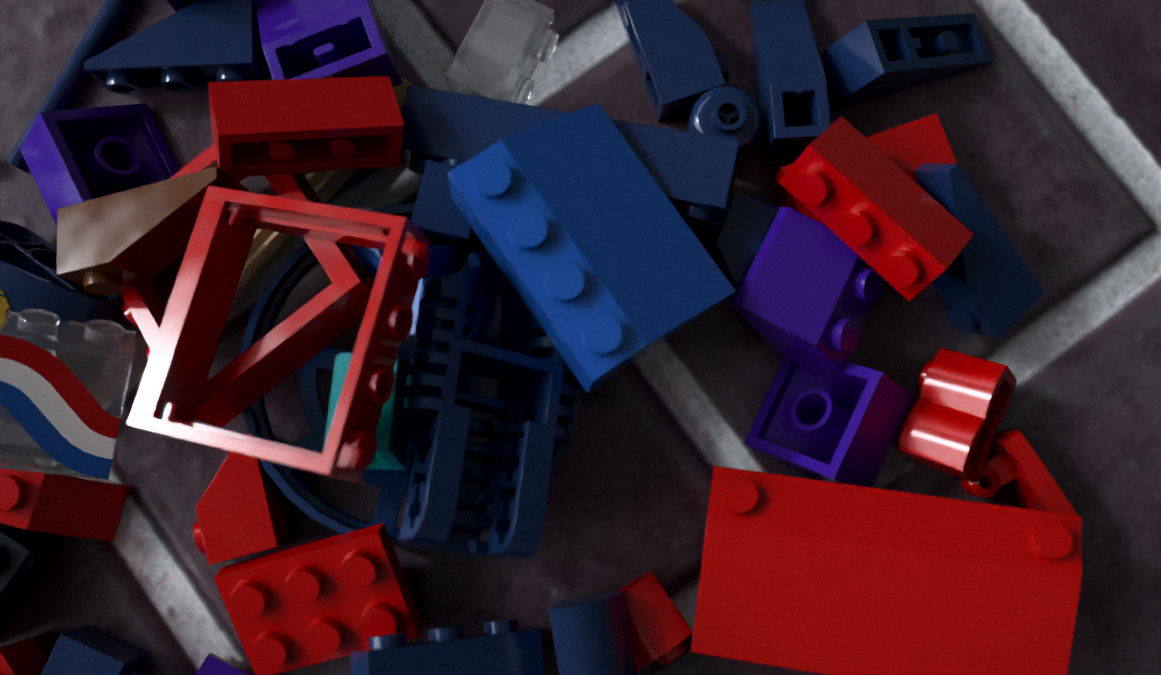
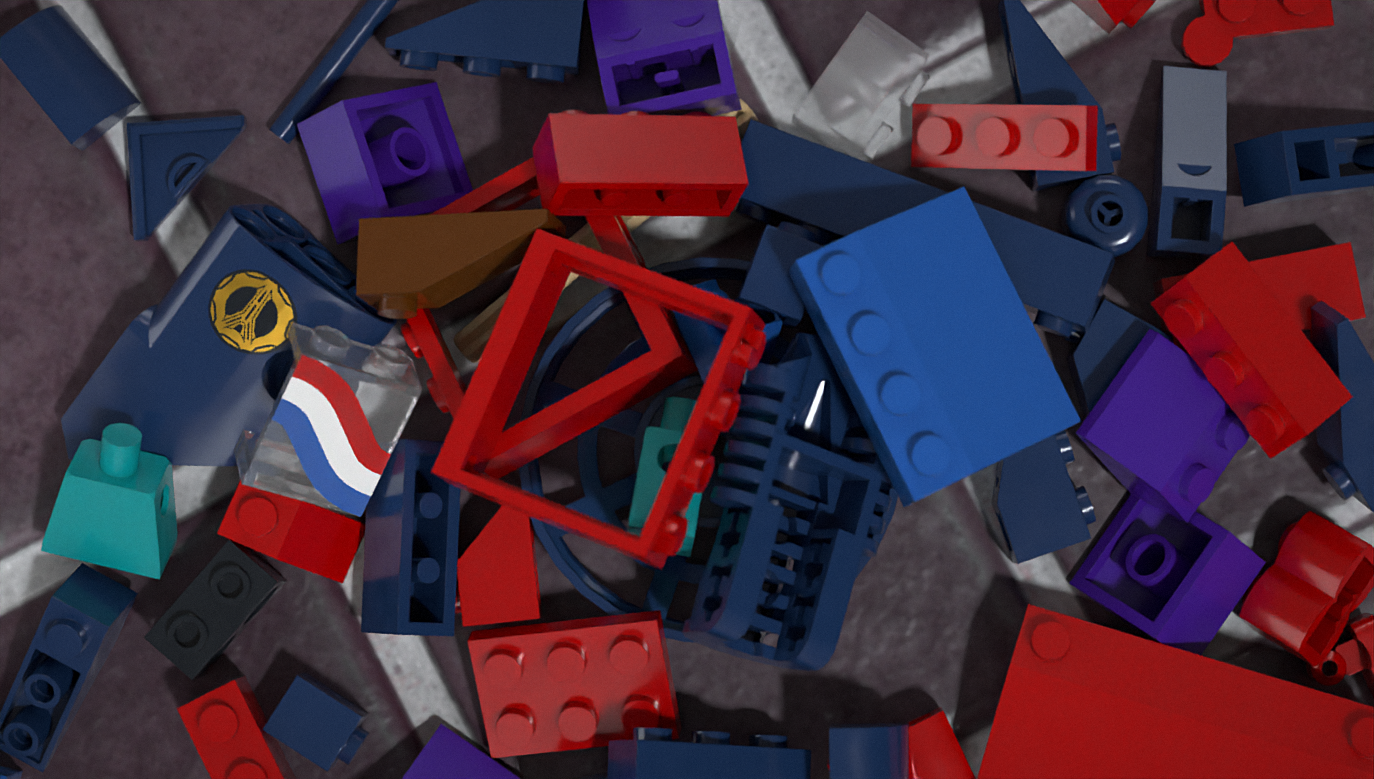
camera: 20 degrees right, 5 degrees up
none -> dark blue brick [361,439,461,636]
none -> red plate [911,103,1098,171]
none -> dark blue slope [991,430,1096,564]

